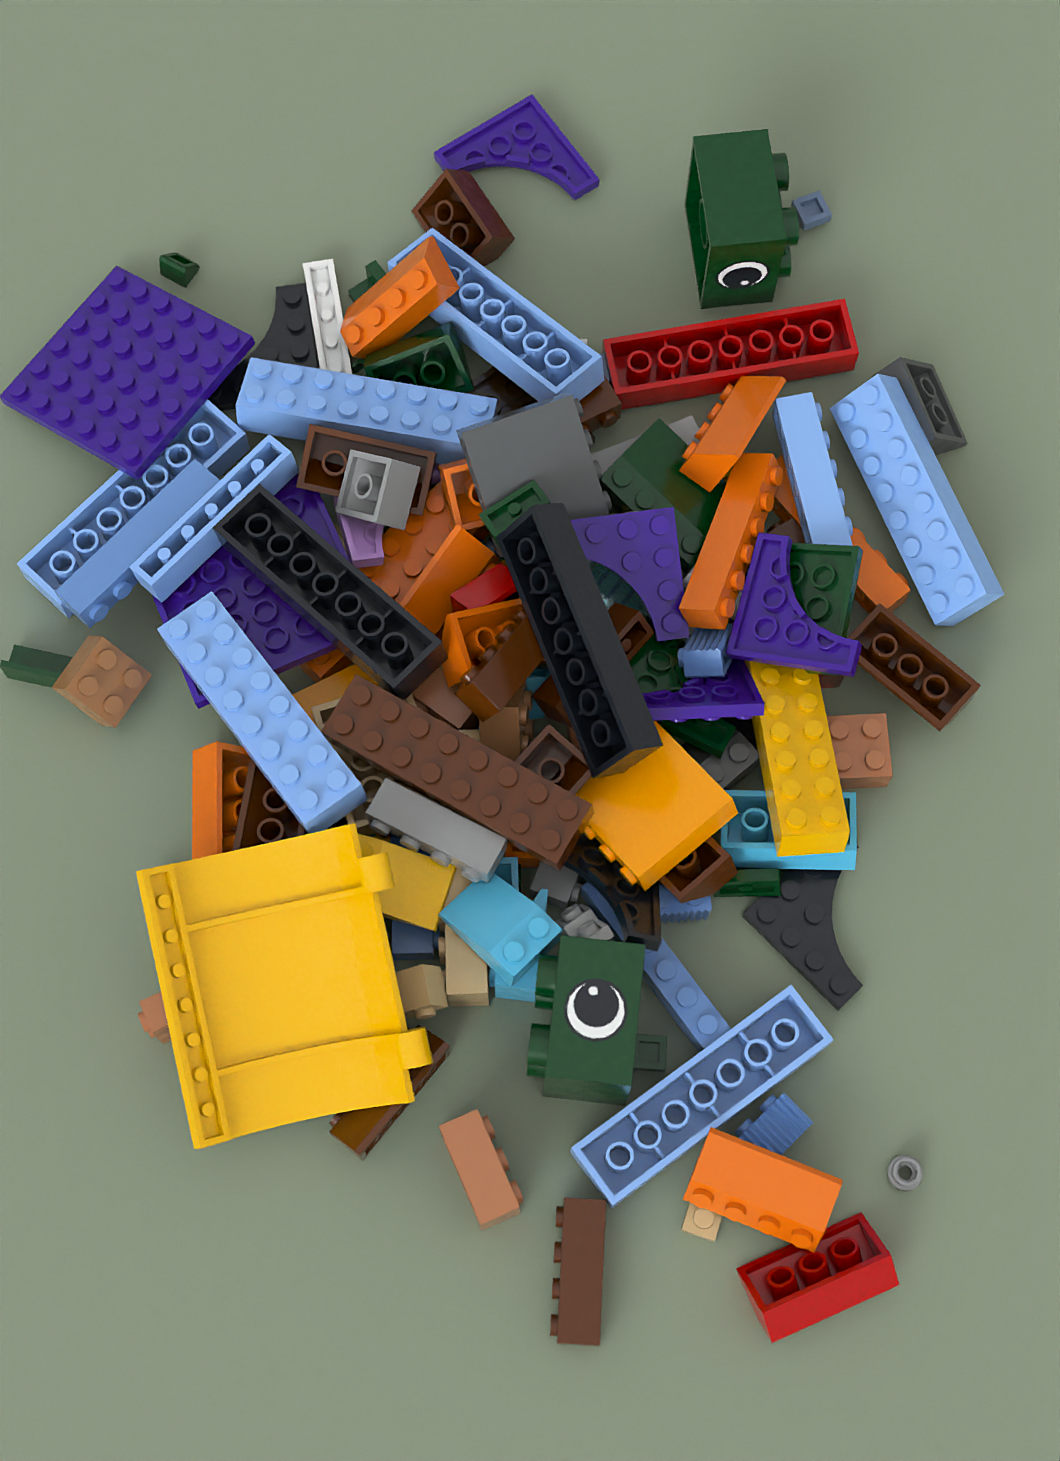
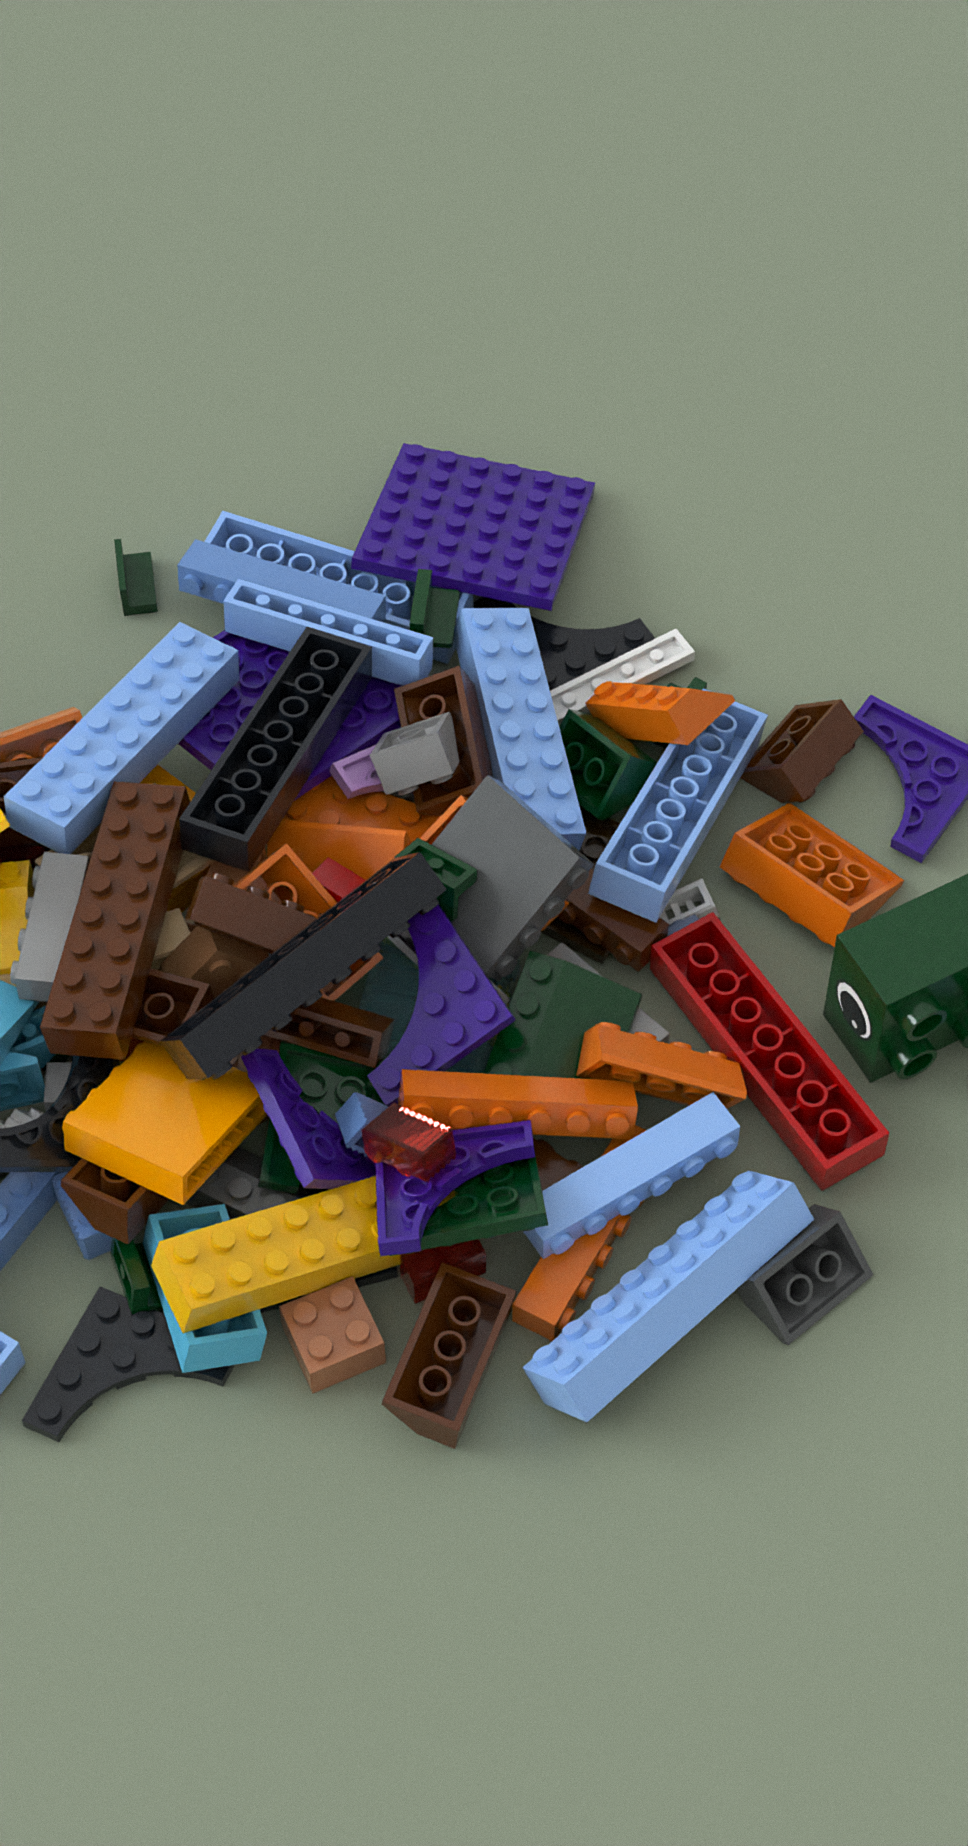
camera: 70 degrees right, 15 degrees down
medium nougat brick [51,635,152,728] -> none
dark green slope [159,252,200,288] -> none
none -> clear red brick [361,1102,456,1182]
none -> dark green panel [409,569,460,648]
none -> orange slope [720,803,904,947]

